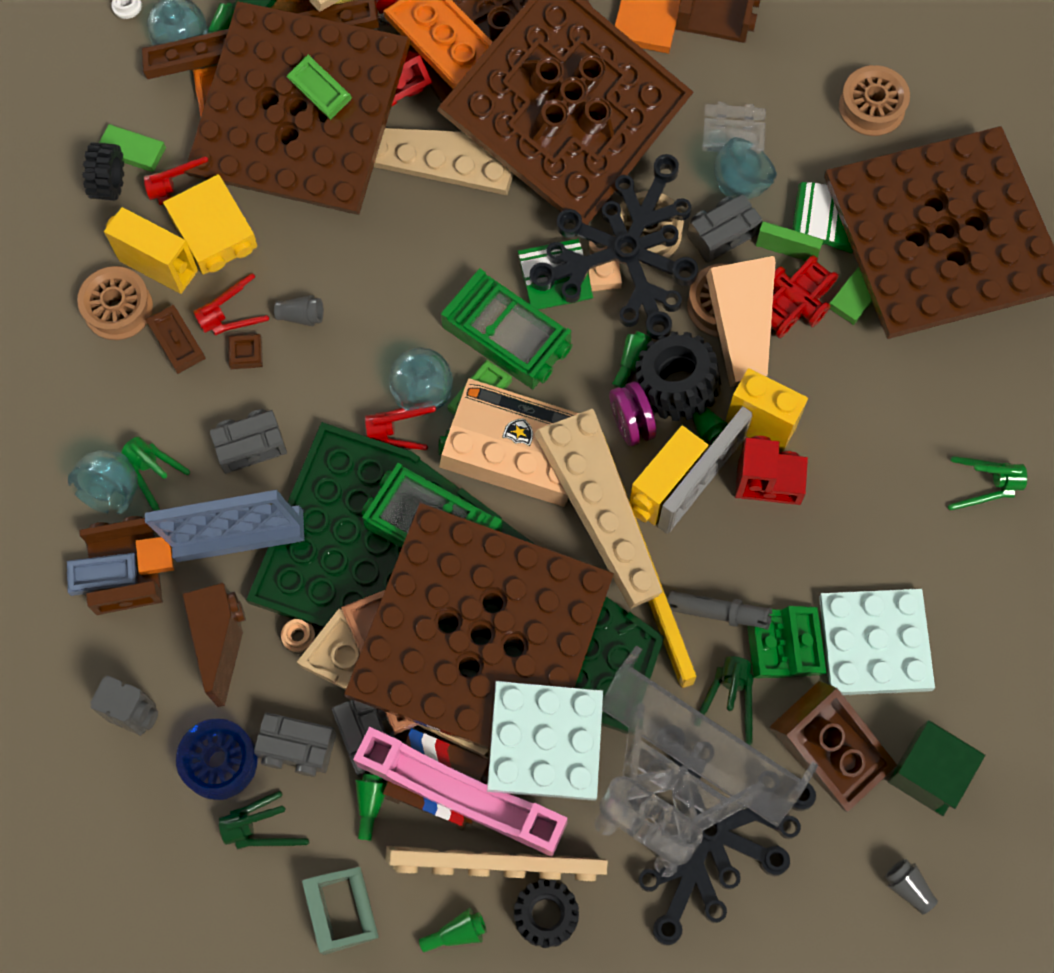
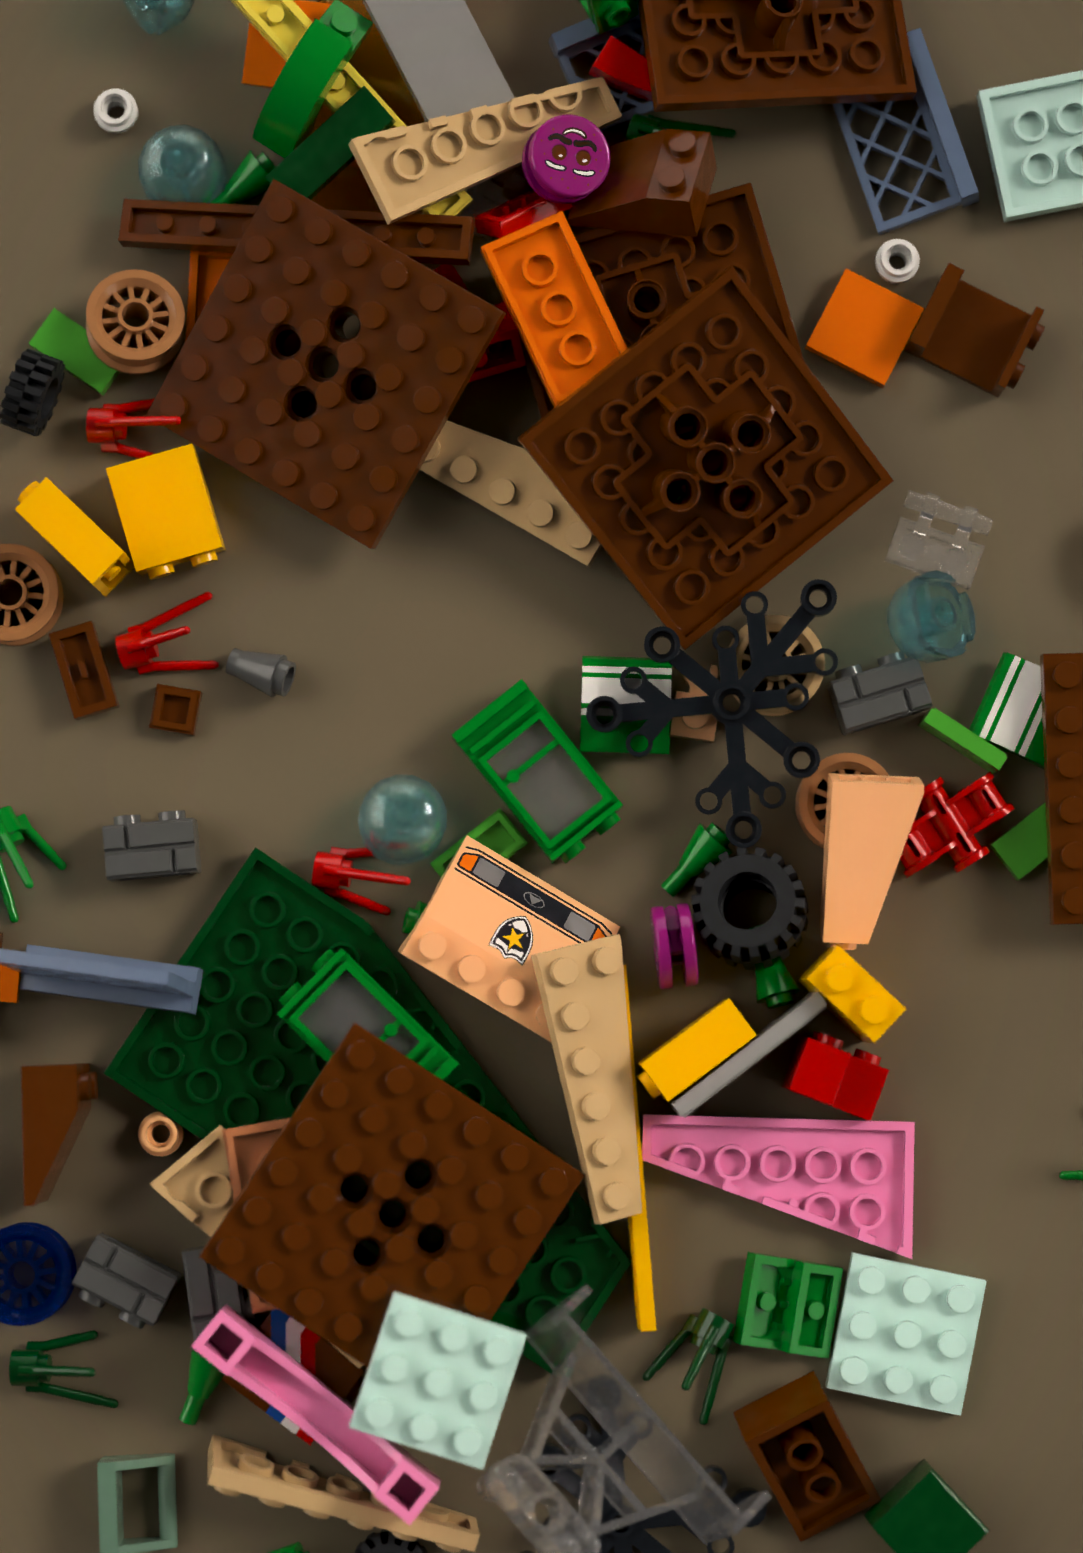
camera: 10 degrees right, 15 degrees up
bright green tile [286,55,352,120] -> none
dark grey pin [668,590,772,630] -> none
none -> medium nougat wheel [86,269,185,374]
none -> bright pink wing [641,1114,915,1259]

